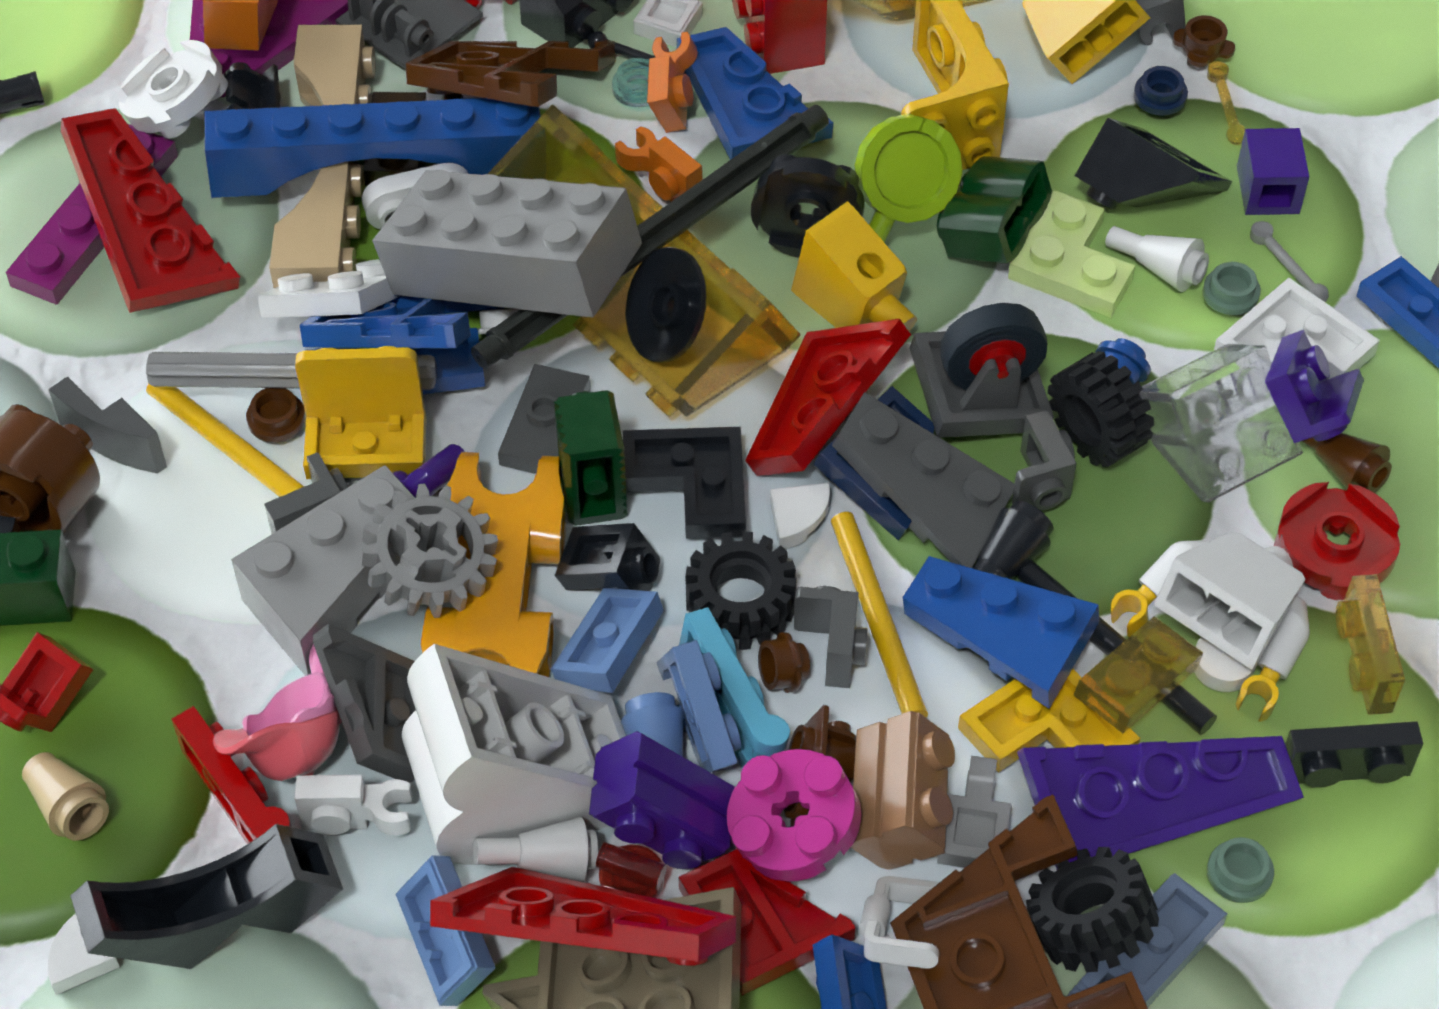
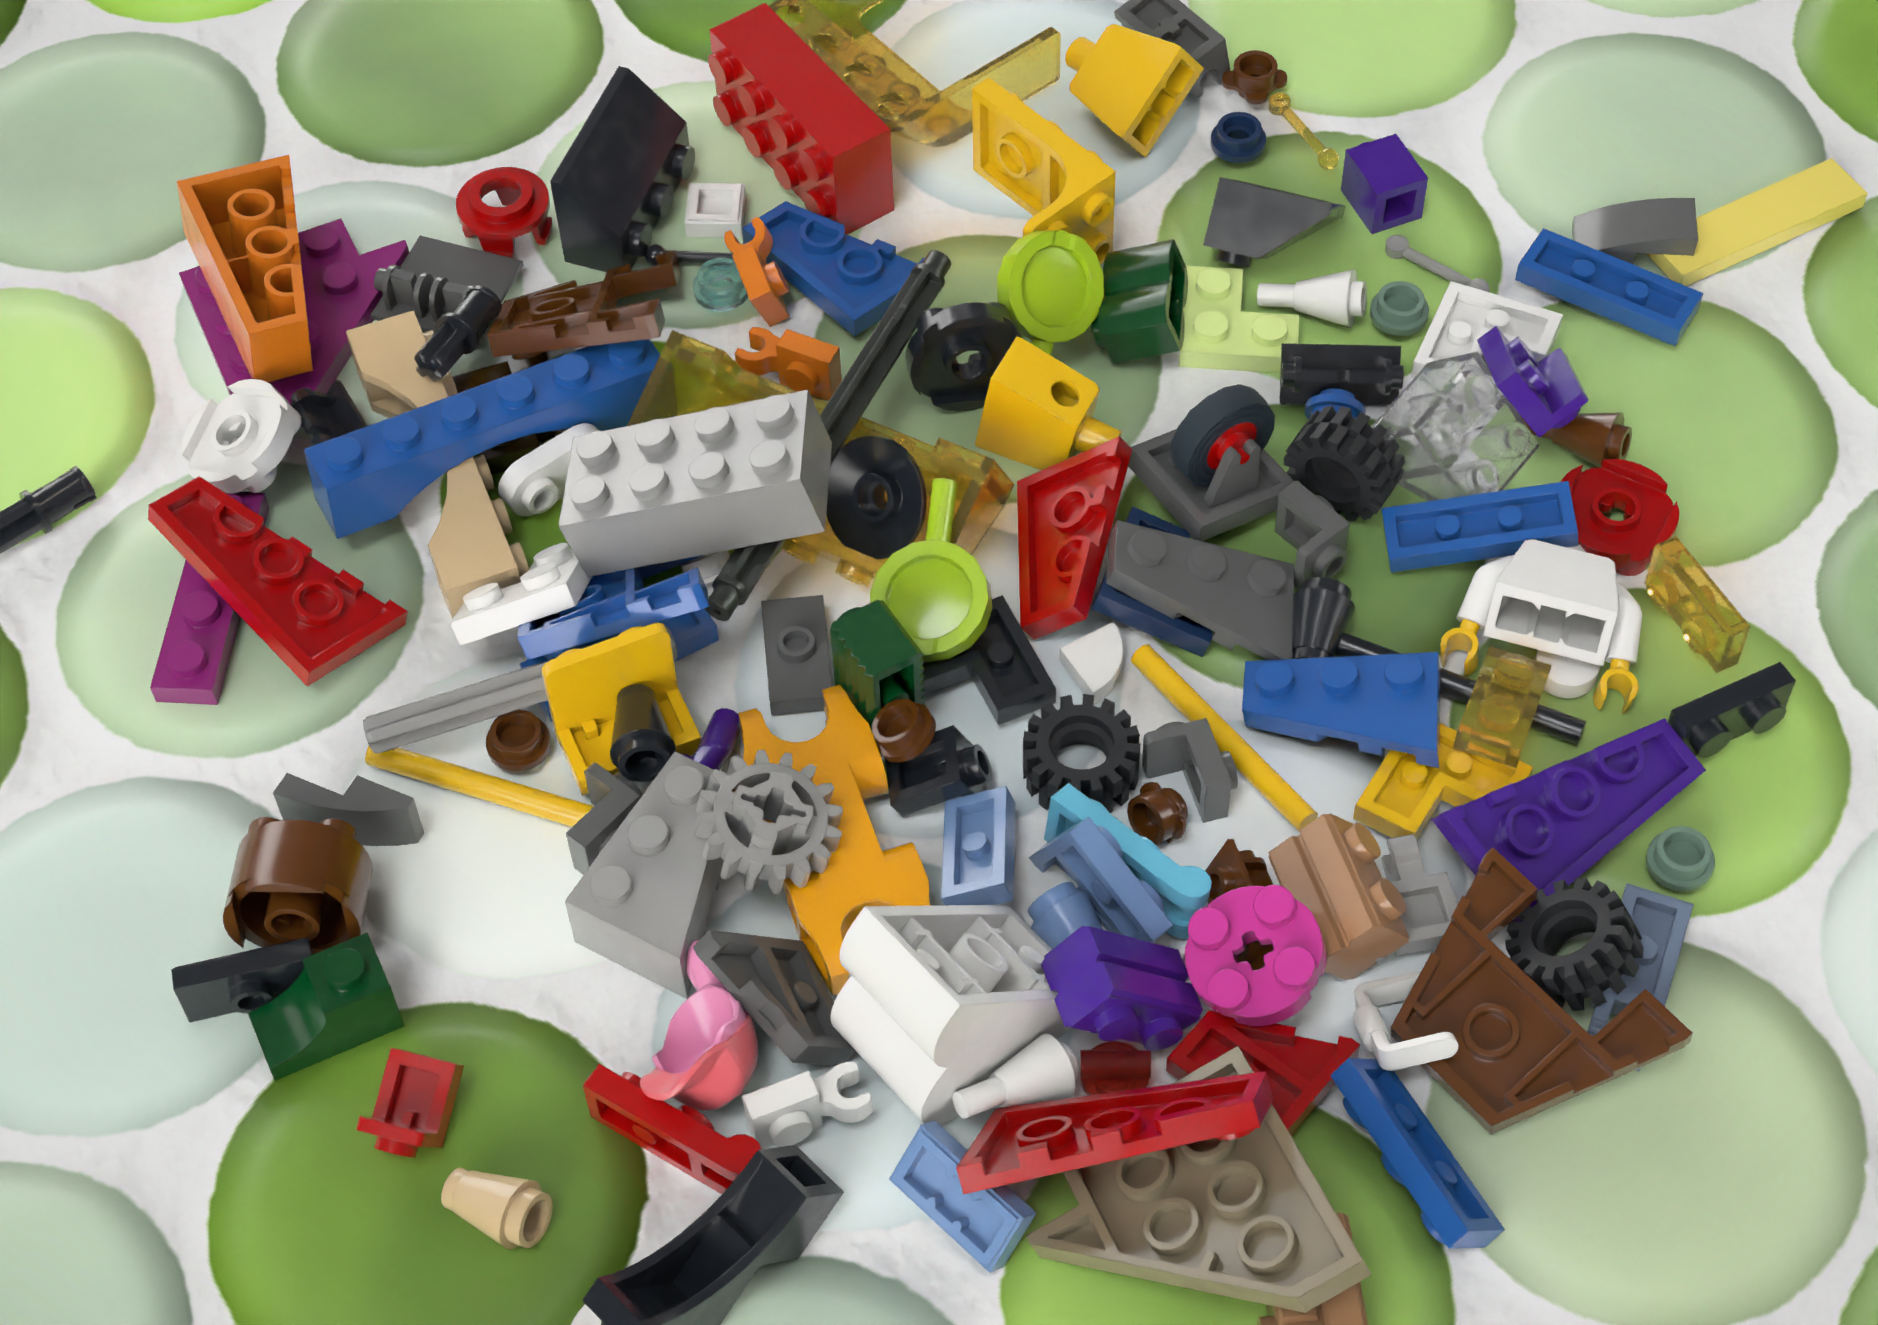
camera: 20 degrees left, 0 degrees up
none -> black axle [414,285,502,381]
none -> black cone [610,684,676,782]
none -> lime piece [870,478,993,662]
none -> reddish brown plate [872,699,936,762]
none -> black hinge [1279,343,1404,406]
none -> blue plate [1382,481,1578,572]

